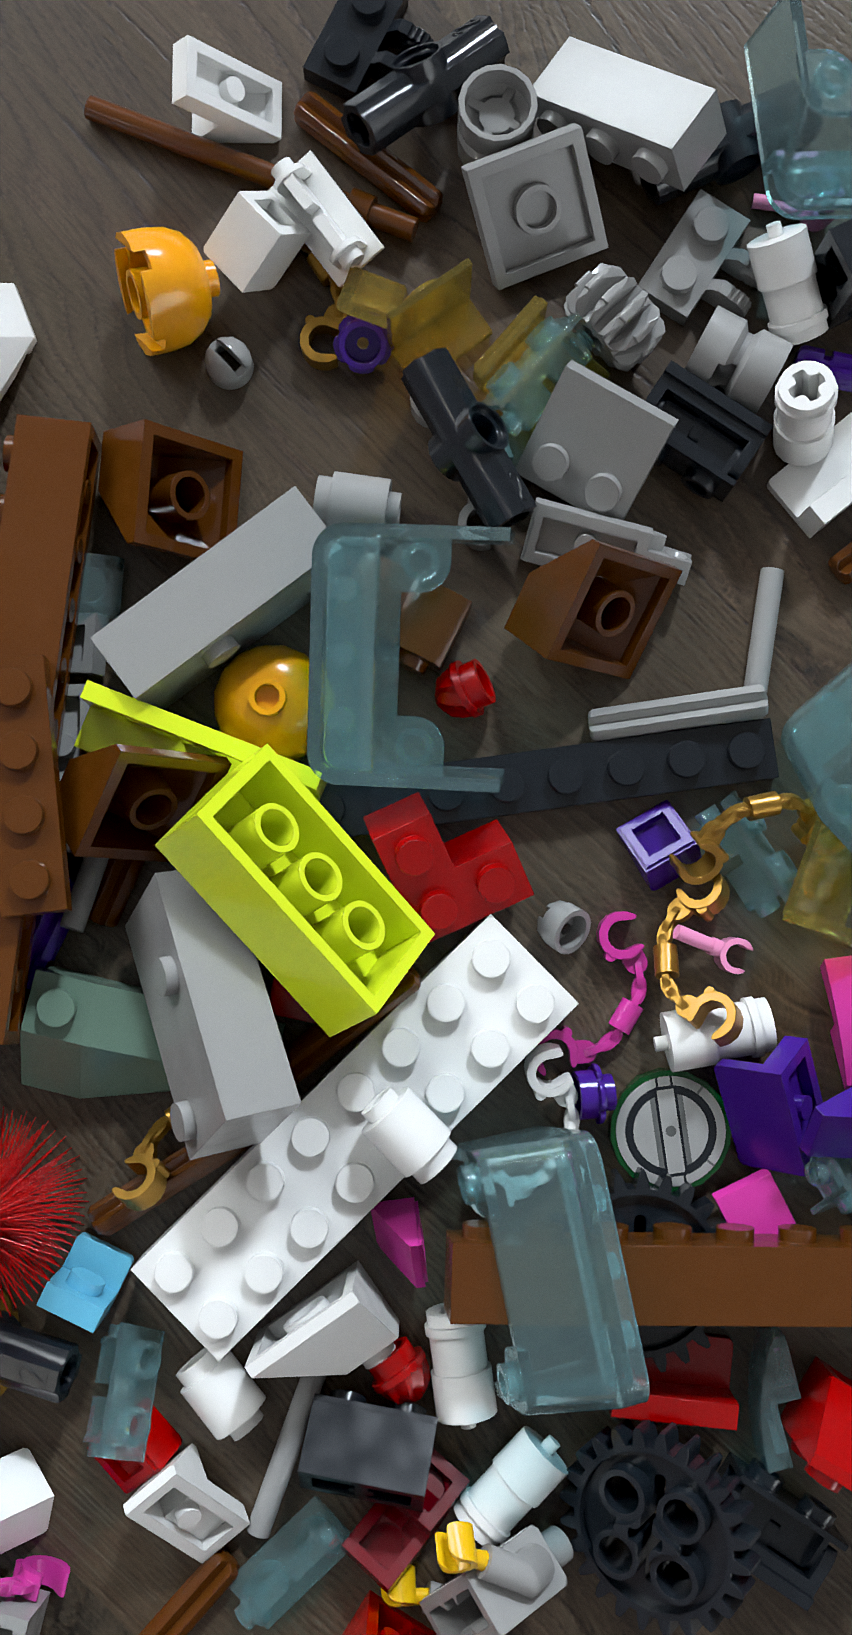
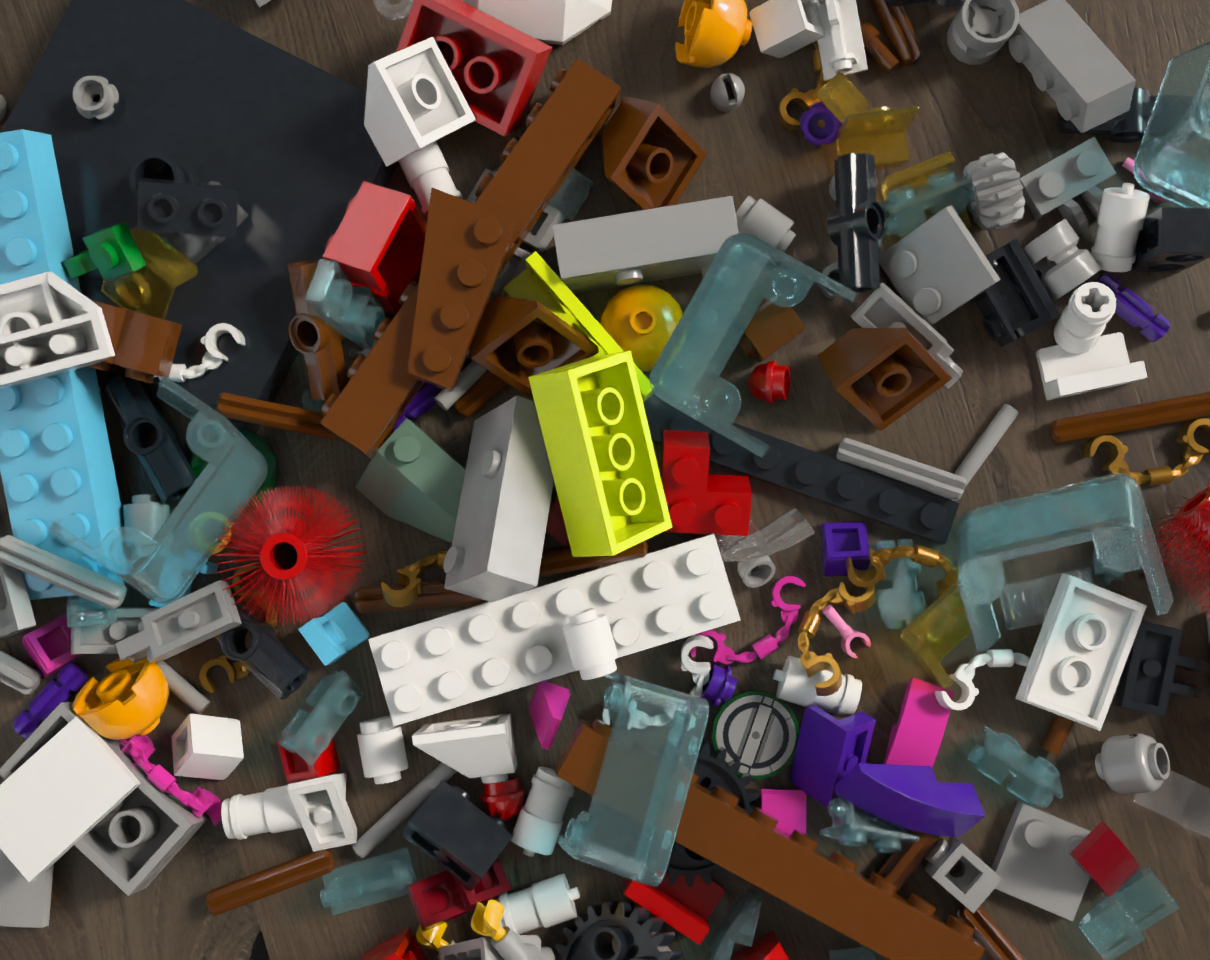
camera: 30 degrees right, 0 degrees up
light grey plate [461,123,609,290] -> none
none -> white piece [221,785,303,840]
none -> clear slope [716,508,814,562]

